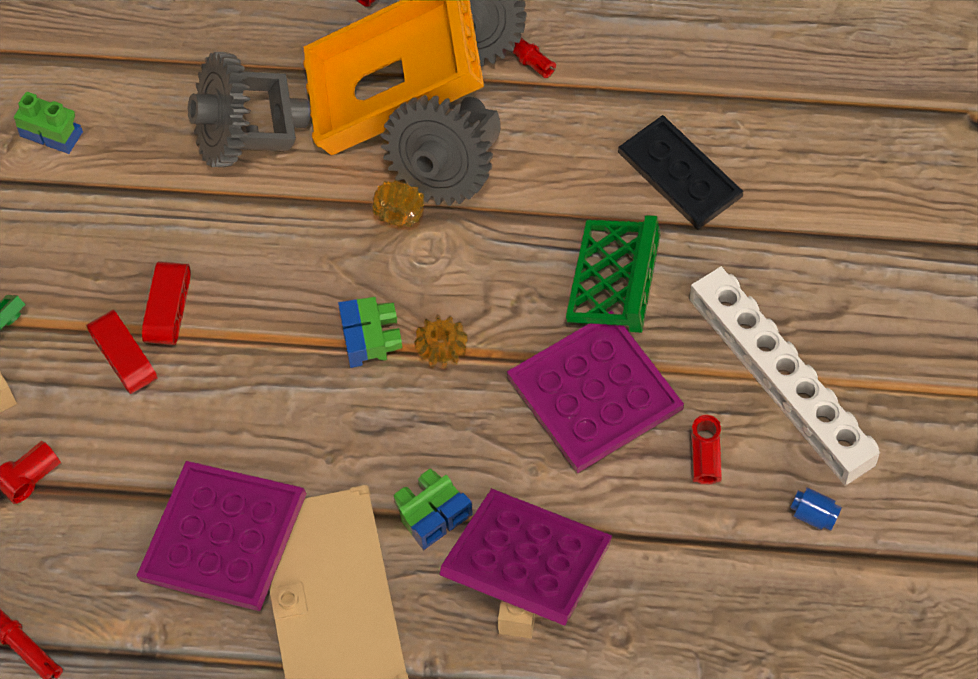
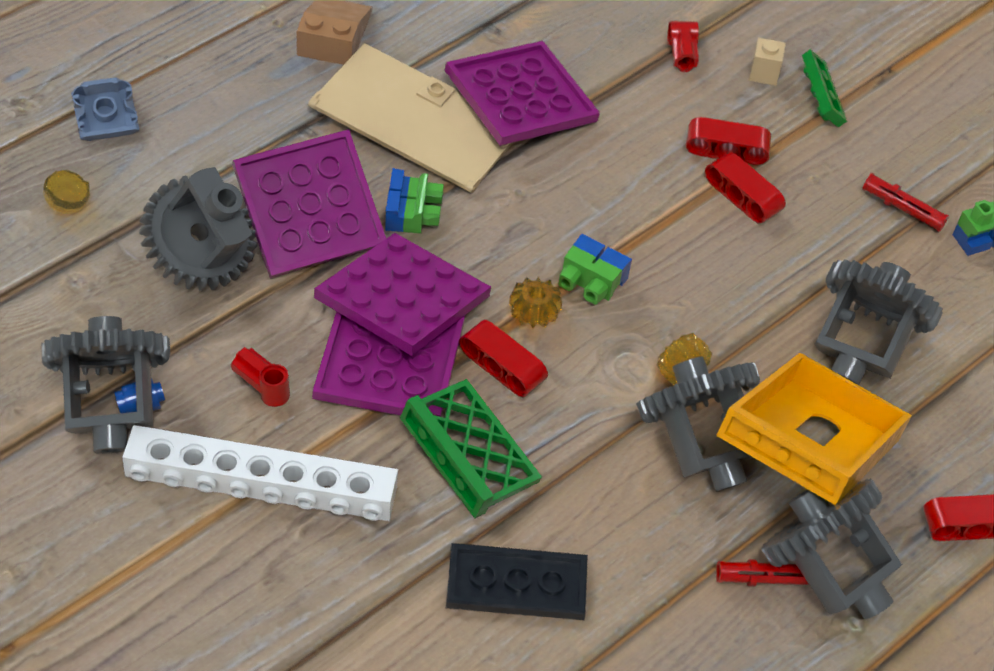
camera: 125 degrees right, 10 degrees down
none -> dark grey piece [41,316,170,453]
none -> dark grey piece [139,167,257,291]
none -> magenta plate [314,233,491,356]
none -> red beam [459,319,548,397]
none -> red pin [862,173,949,232]

